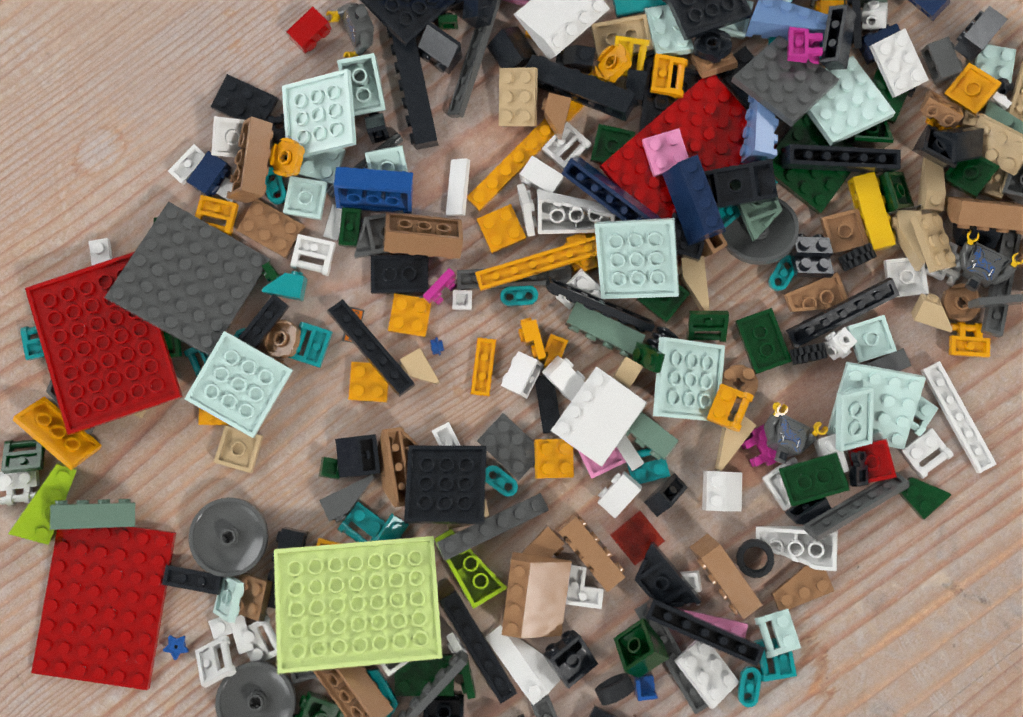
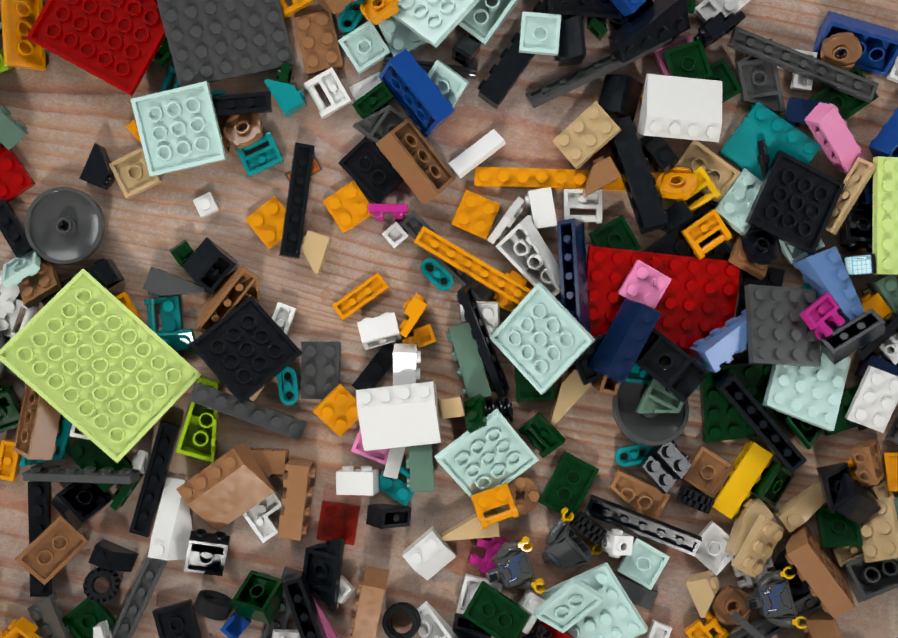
camera: 50 degrees right, 5 degrees up
blue plate [430,337,444,356] -> none
none -> black slope [79,143,114,190]
none -> white plate [193,192,220,218]
none -> light aqua plate [519,11,561,56]
none -> dark grey torso [542,507,602,569]

